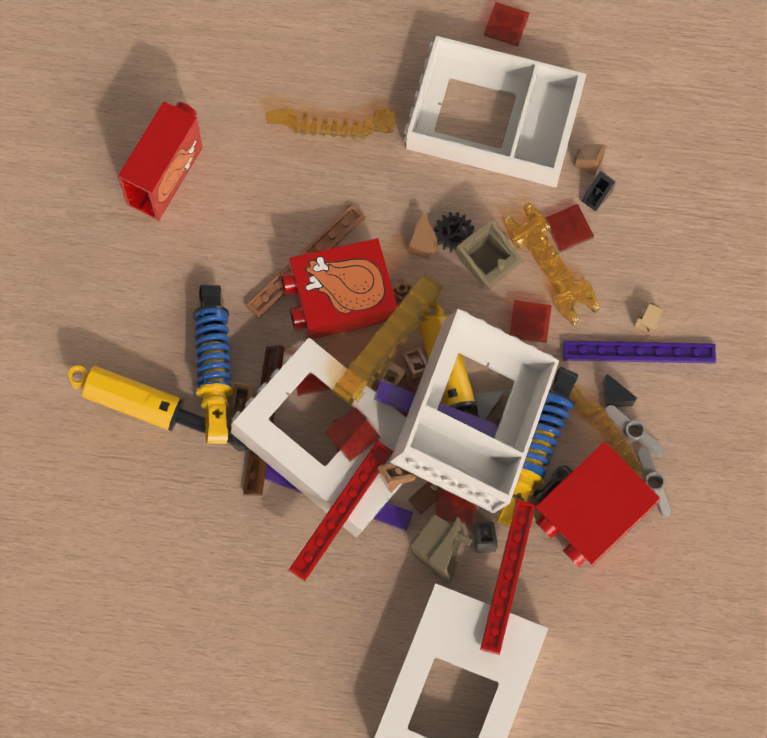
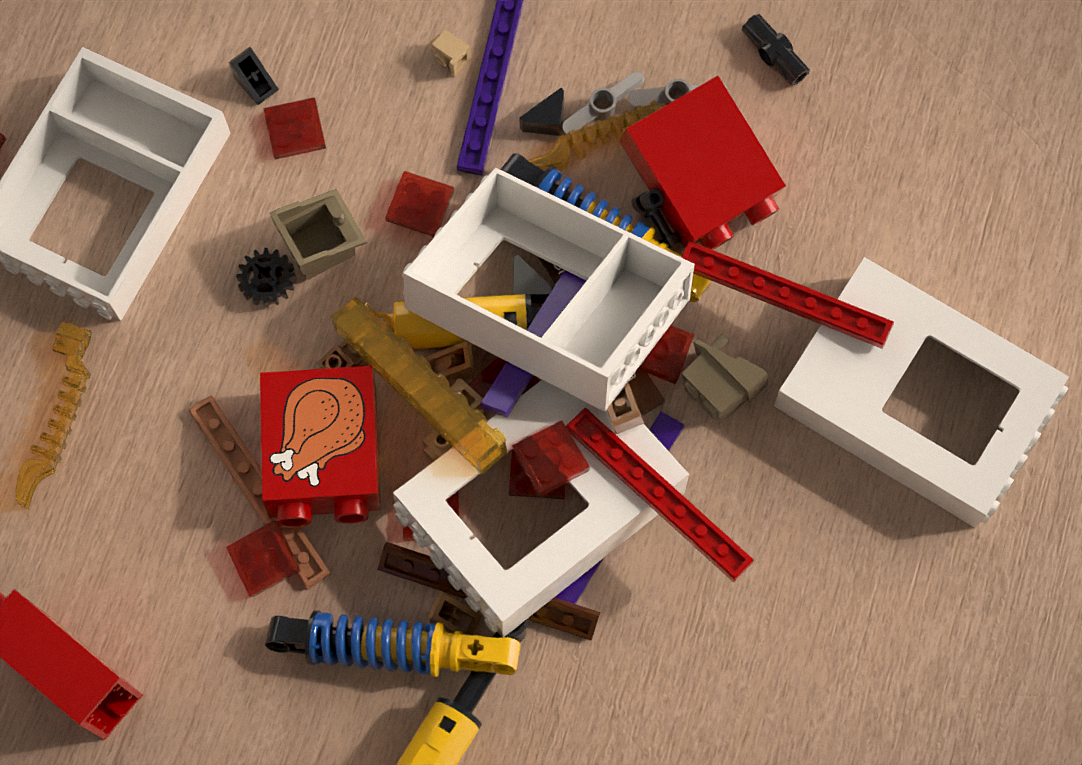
camera: 75 degrees left, 0 degrees up
medium nougat slope [408,213,438,260] -> none
dark grey slope [474,522,498,553] -> none
clear yellow piece [503,202,600,326] -> none
medium nougat slope [574,144,607,176] -> none
none -> clear red plate [226,520,301,597]
none -> black piece [742,14,810,86]

